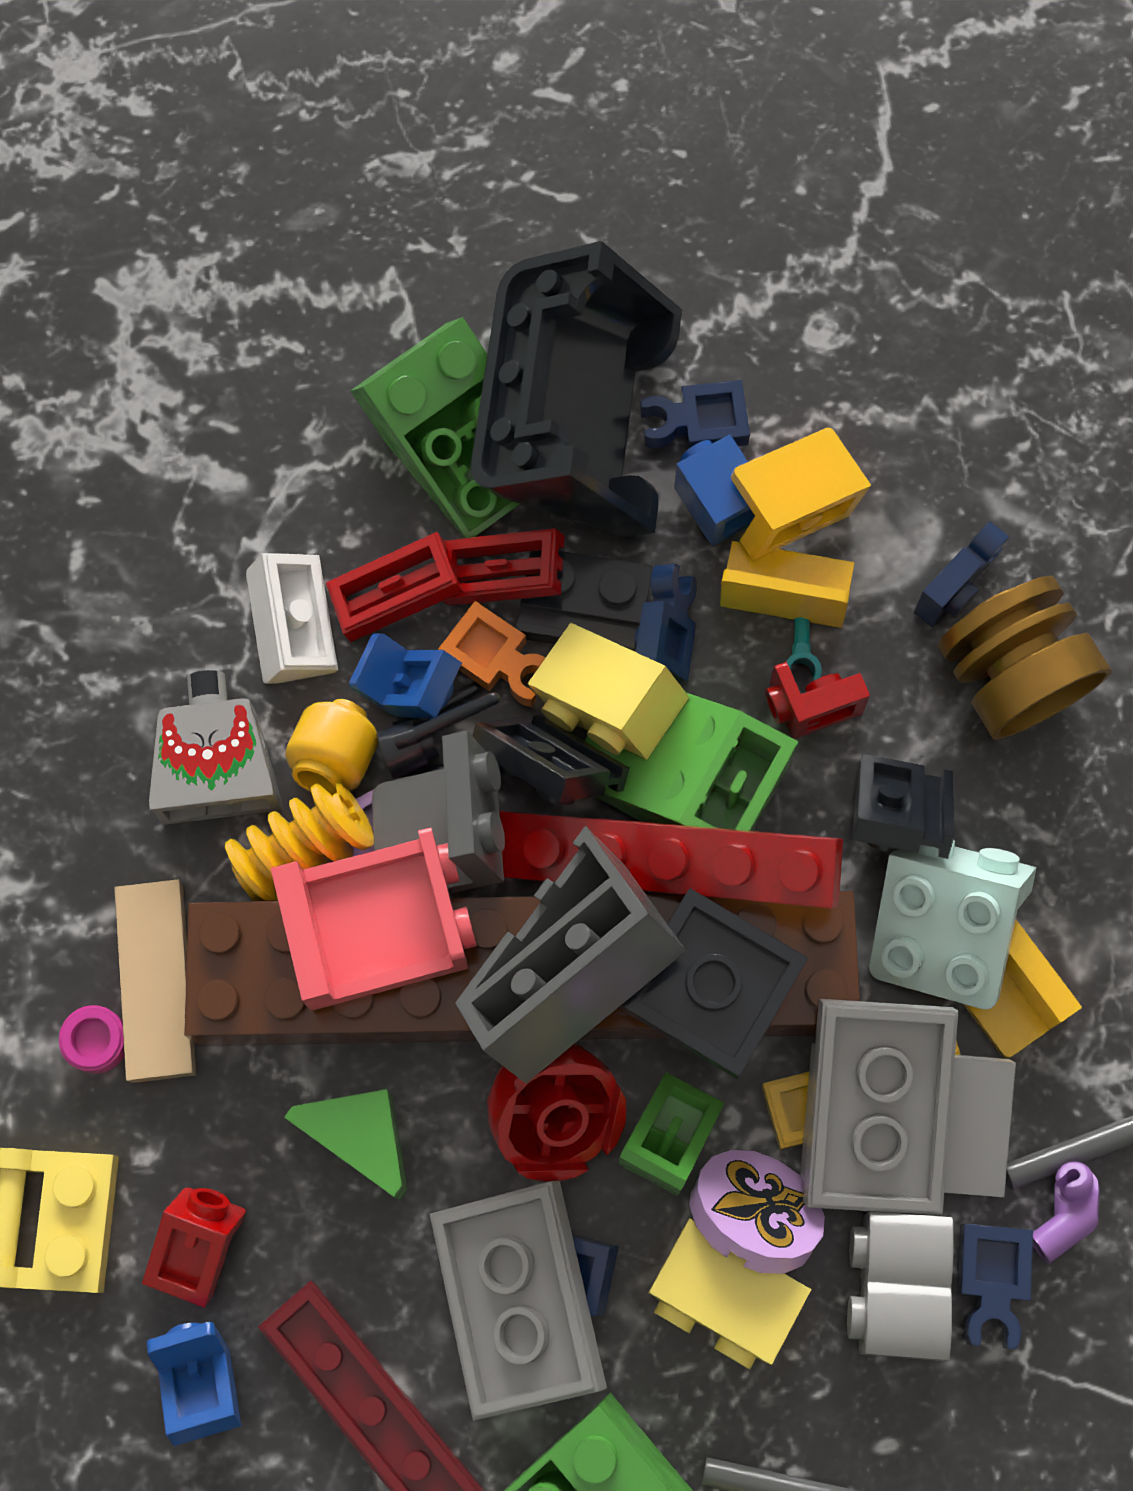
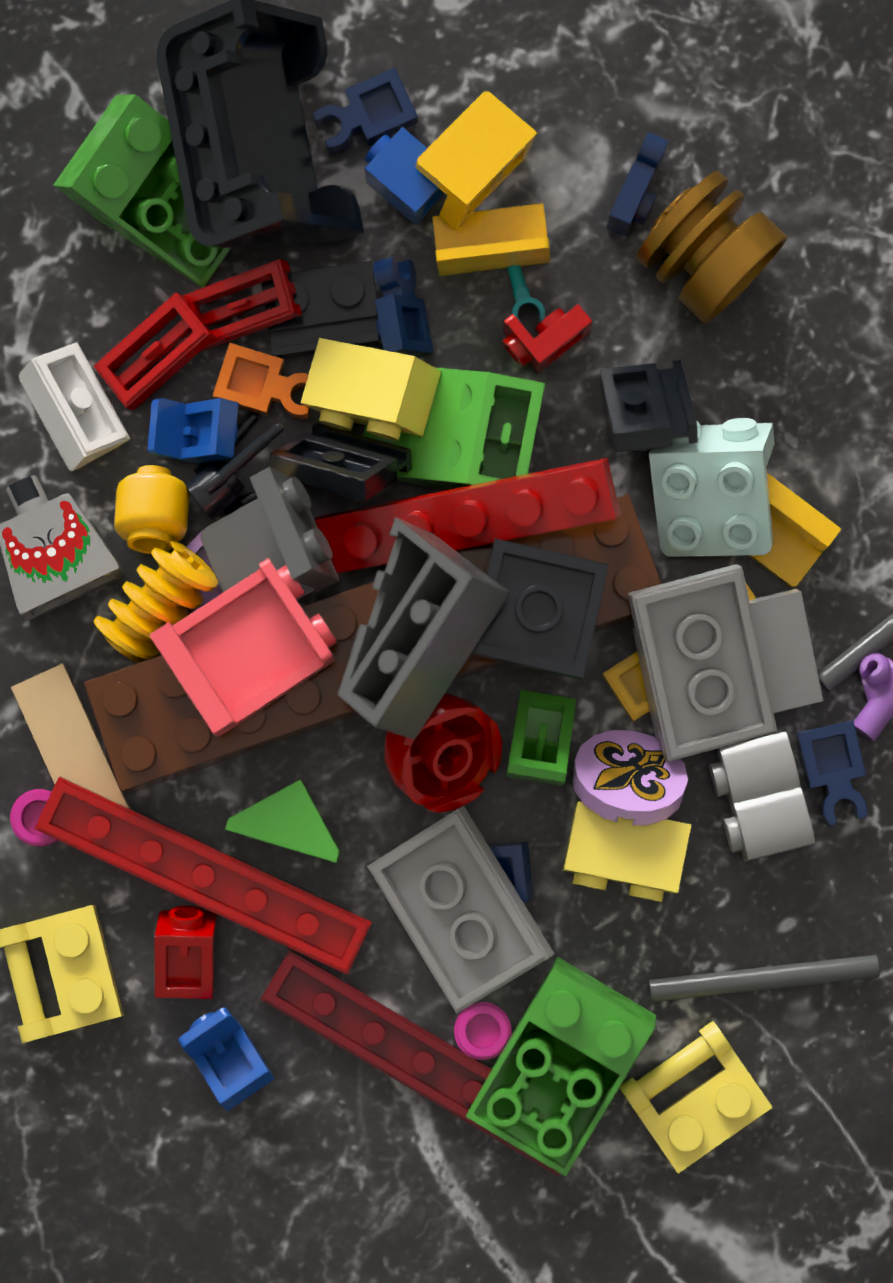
camera: 20 degrees left, 10 degrees up
none -> red tile [34,776,372,975]
none -> dark pink tile [454,1002,512,1060]

